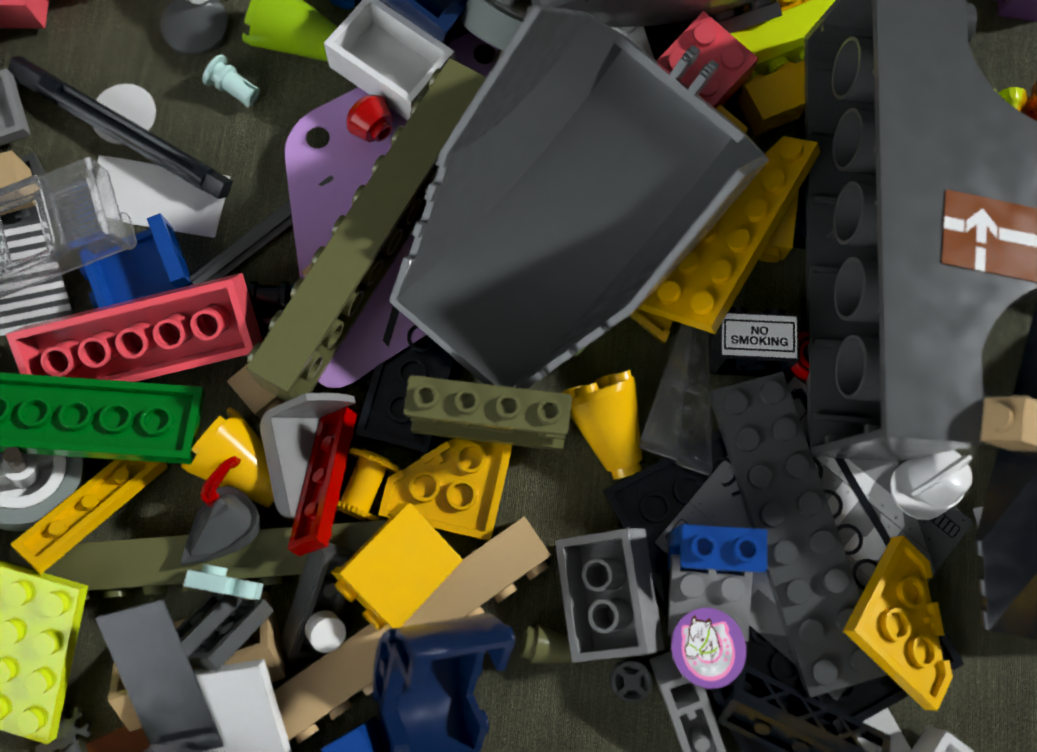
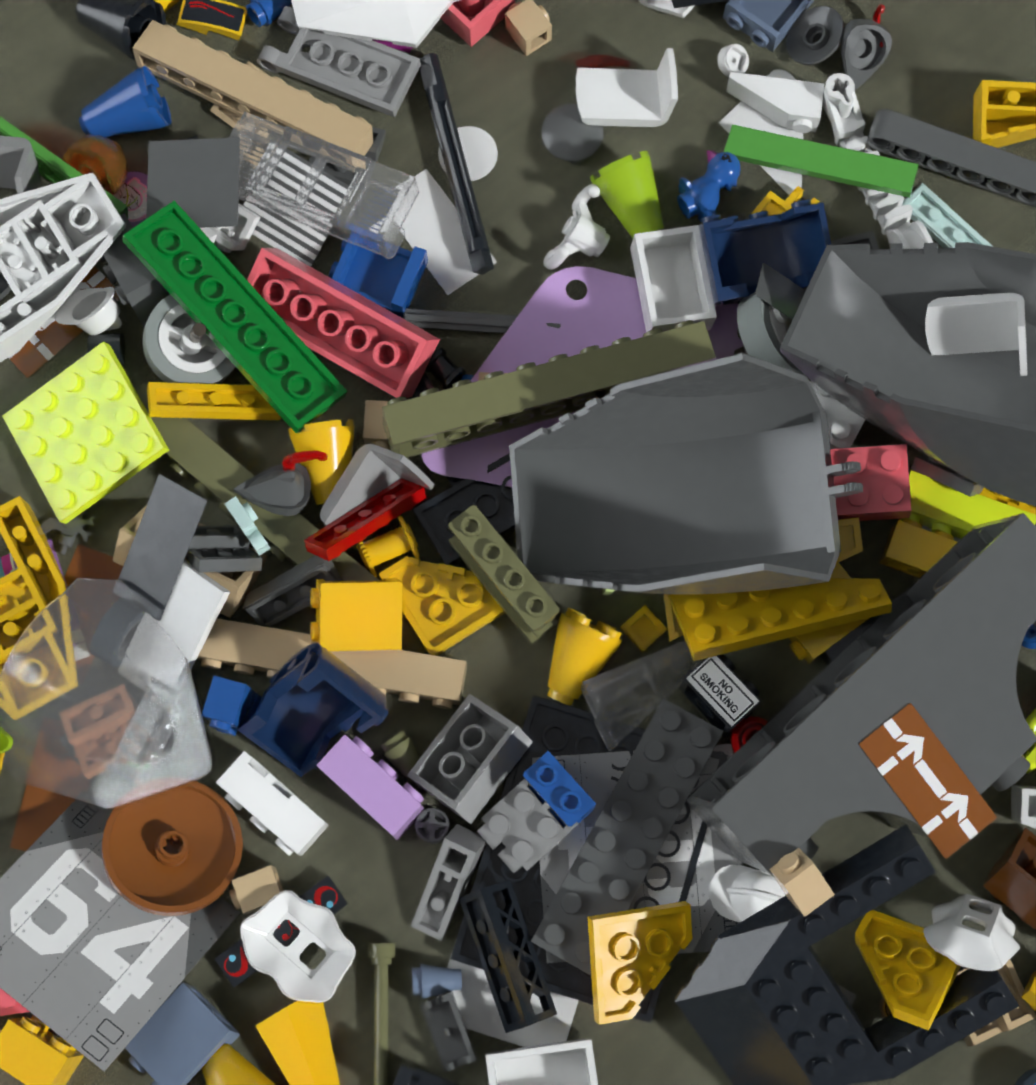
camera: 45 degrees right, 0 degrees up
light aqua pin [202,54,260,107] -> none
white piece [305,610,346,653] -> none
red cone [346,94,393,142] -> none
sticker [671,608,746,689] -> none
none -> lavender piece [316,735,425,840]
none -> white piece [543,184,610,270]
none -> yellow tile [620,605,667,653]

